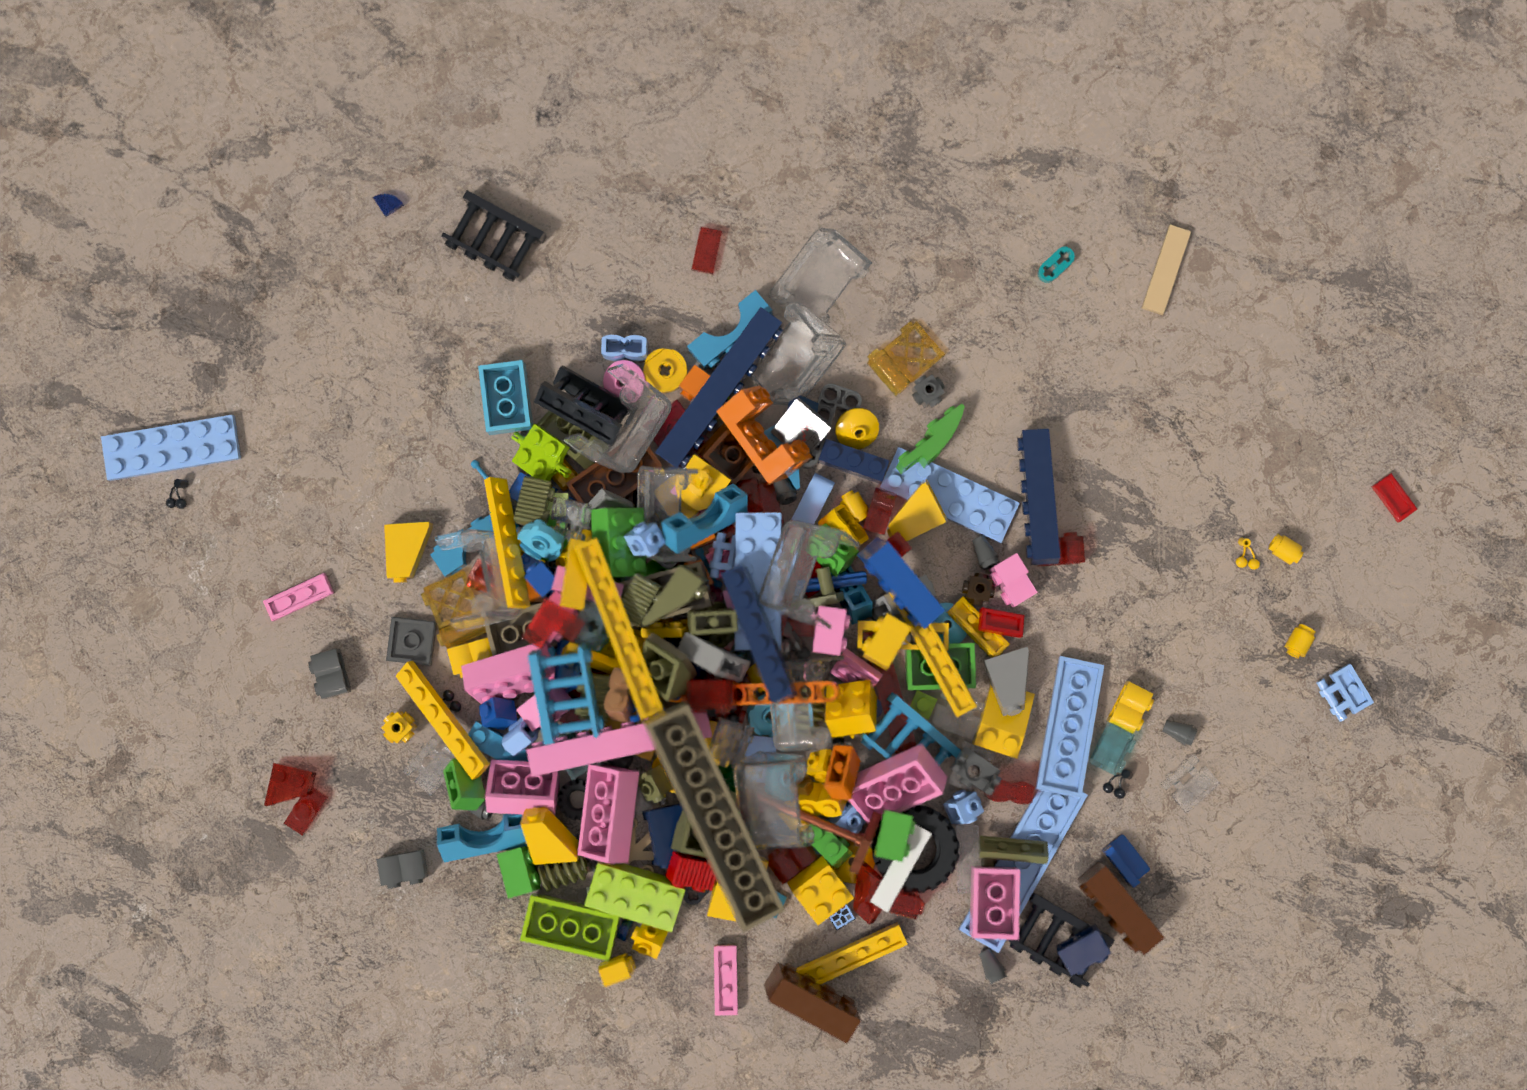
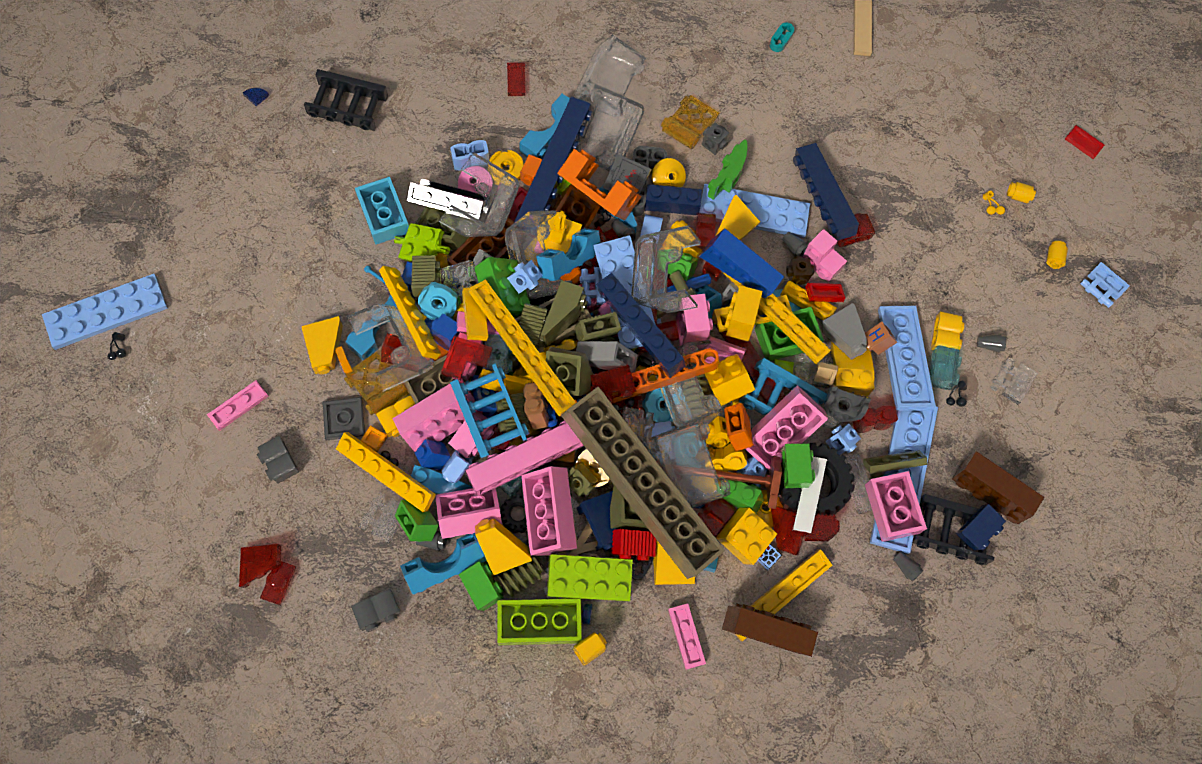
camera: 25 degrees left, 15 degrees down
yellow brick [381,711,417,744] -> none
yellow brick [631,924,668,960] -> none
blue panel [1102,834,1150,888] -> none
none -> light orange tile [335,346,352,374]
none -> light orange tile [360,425,388,452]
none -> tan tile [814,361,838,385]
none -> nougat brick [865,322,898,355]

